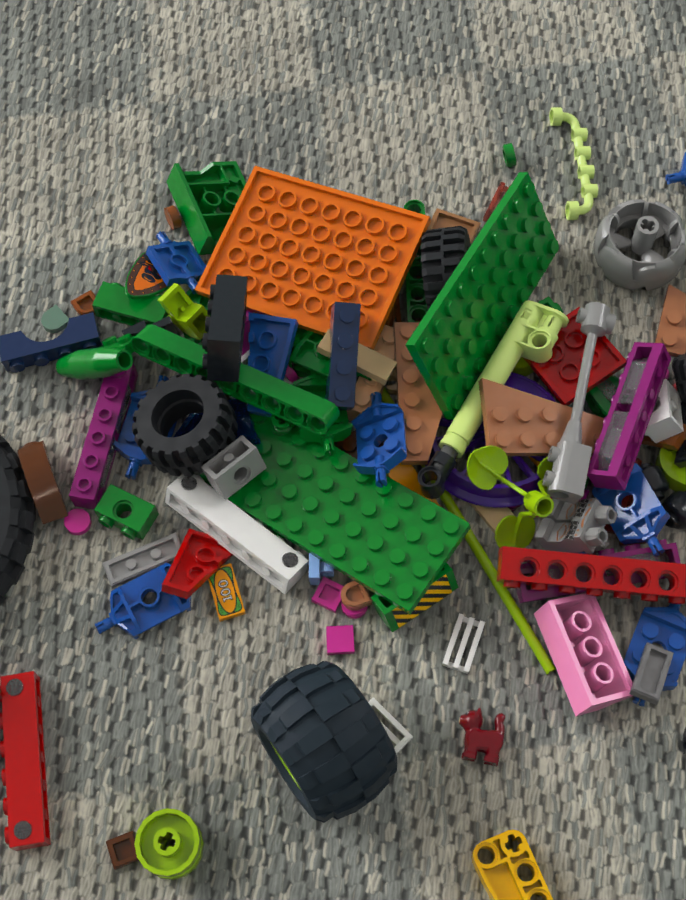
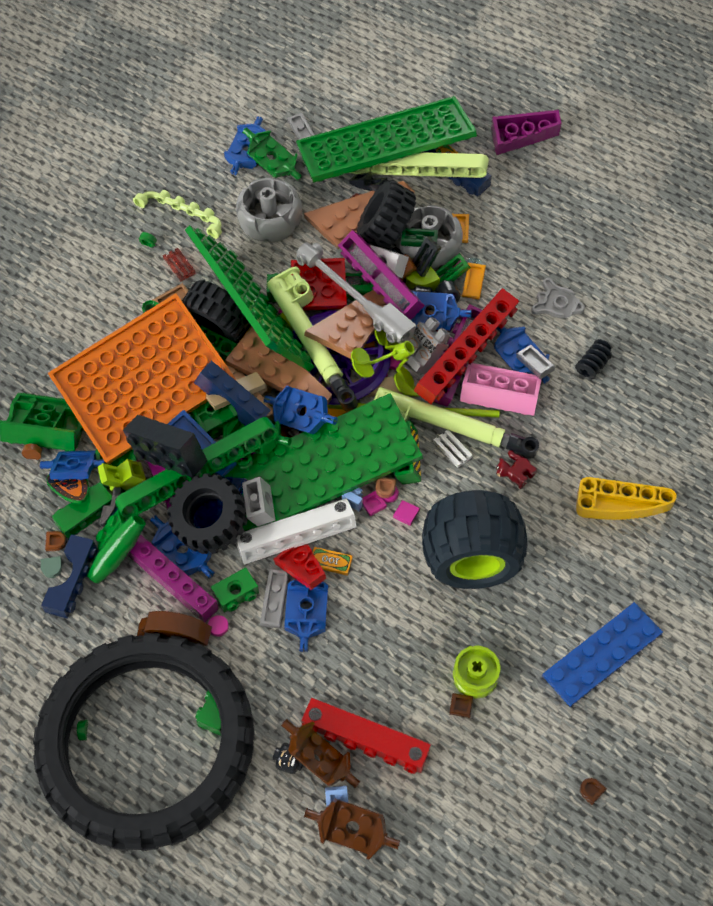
camera: 60 degrees left, 5 degrees down
none -> yellowish green piece [374,387,539,459]

